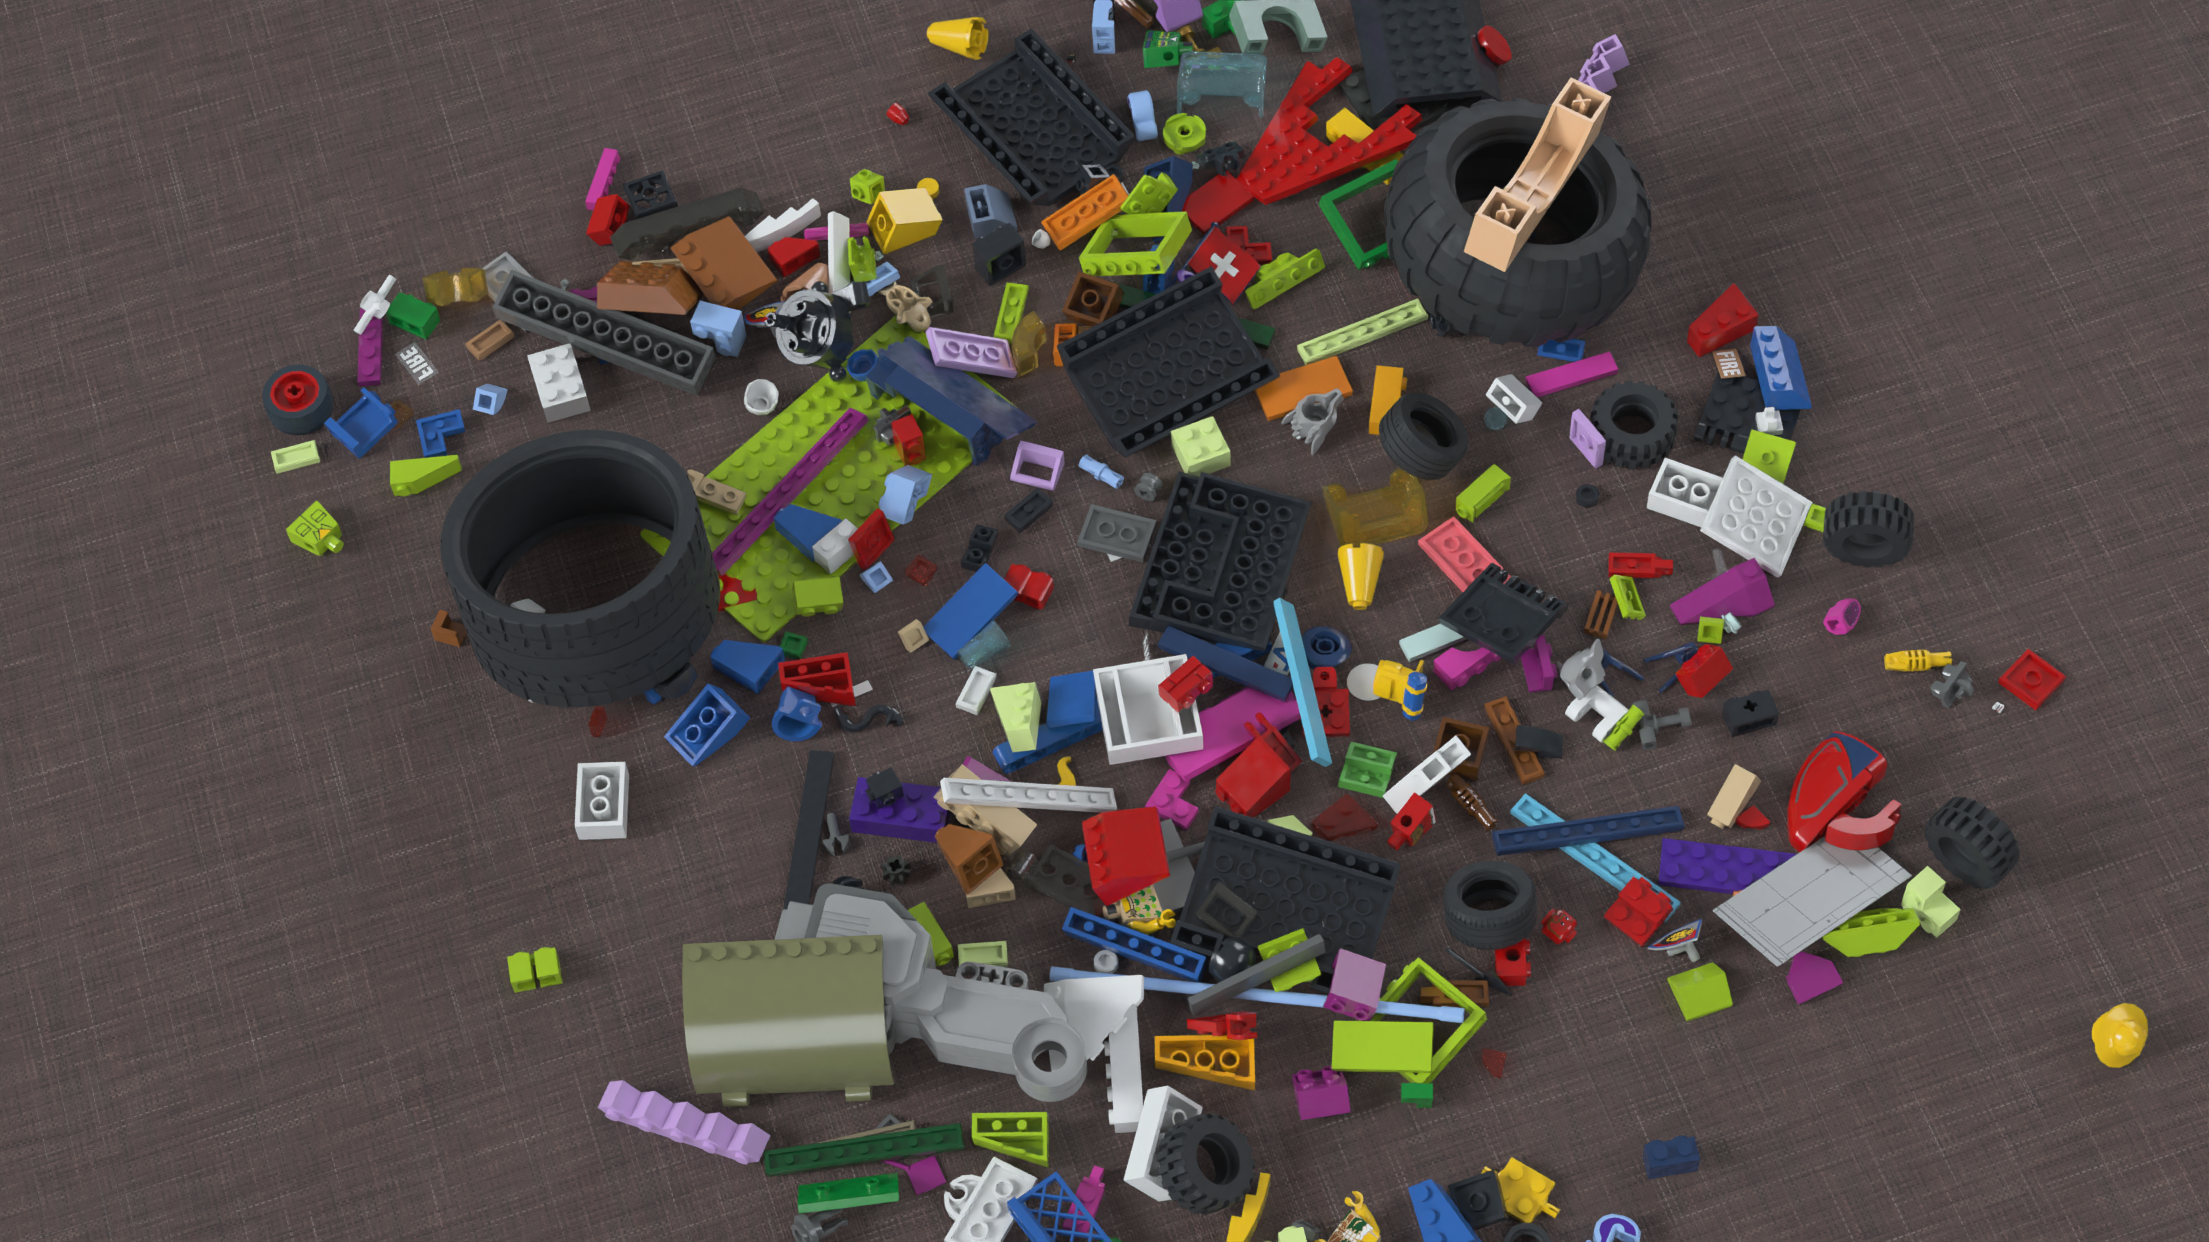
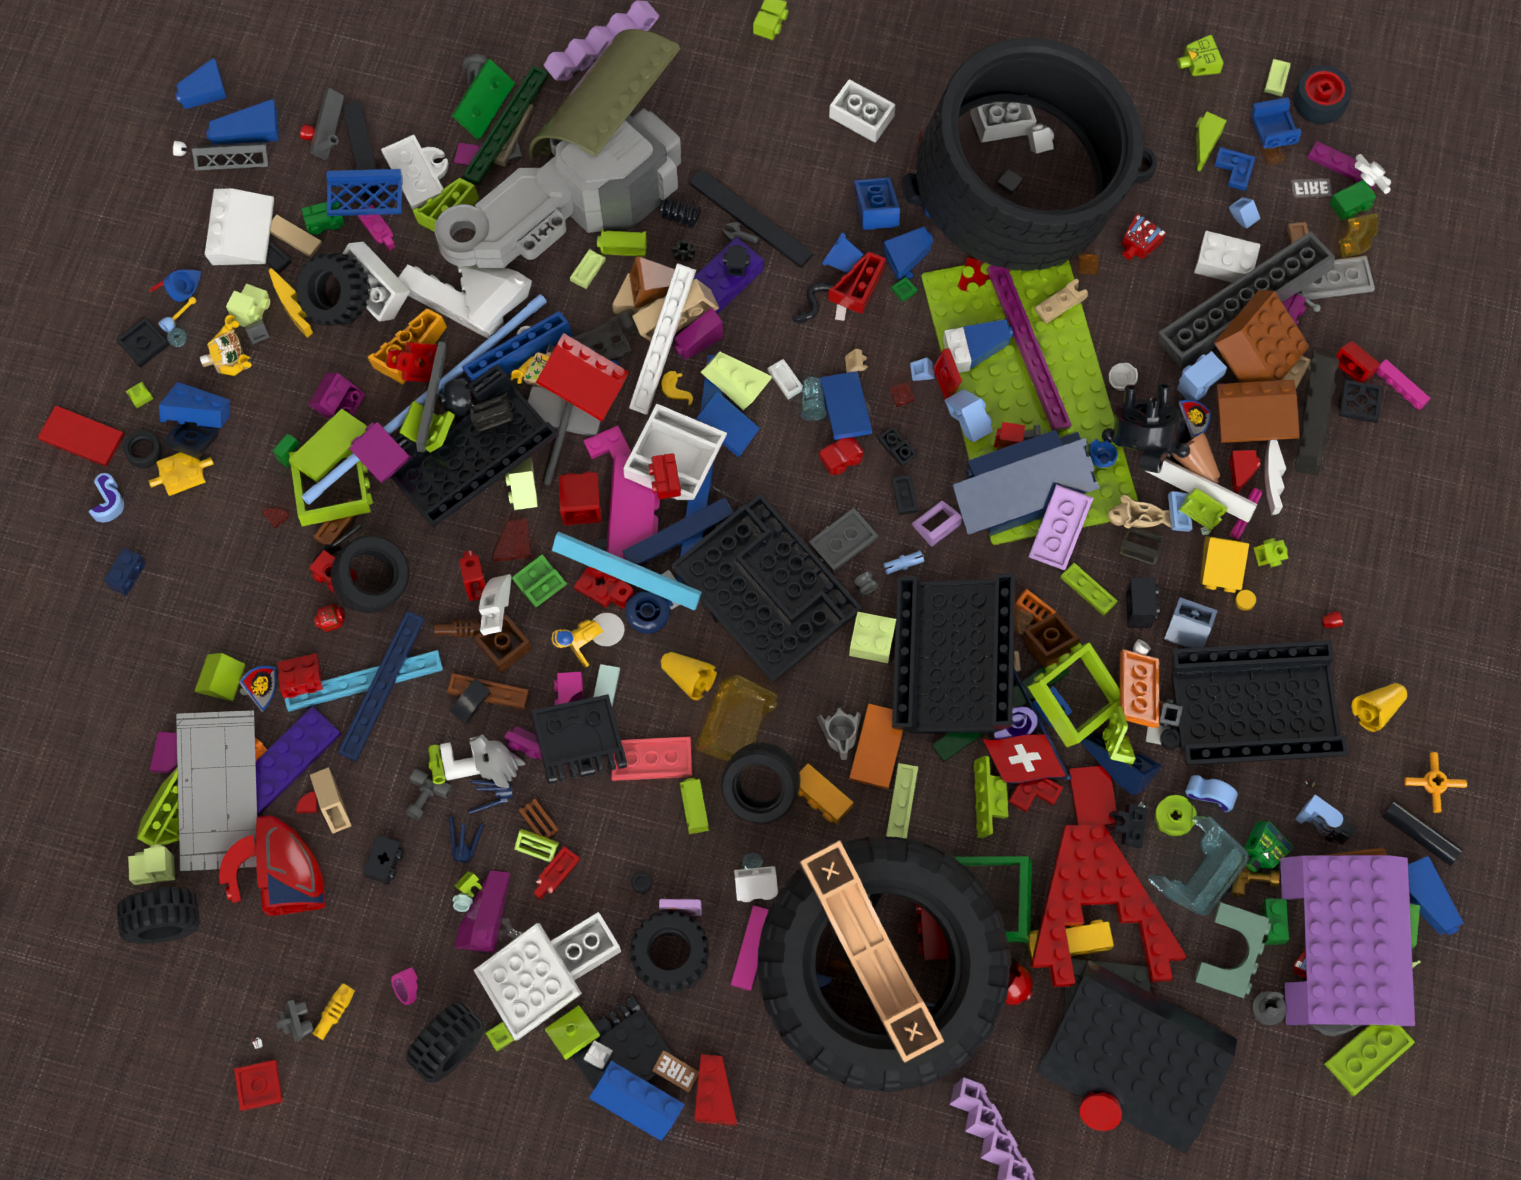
camera: 120 degrees right, 10 degrees up
lime brick [792,577,843,617] -> none
clear yellow brick [1012,311,1046,377] -> none
red hinge [1244,712,1302,772] -> none
red brick [1675,644,1733,698] -> none

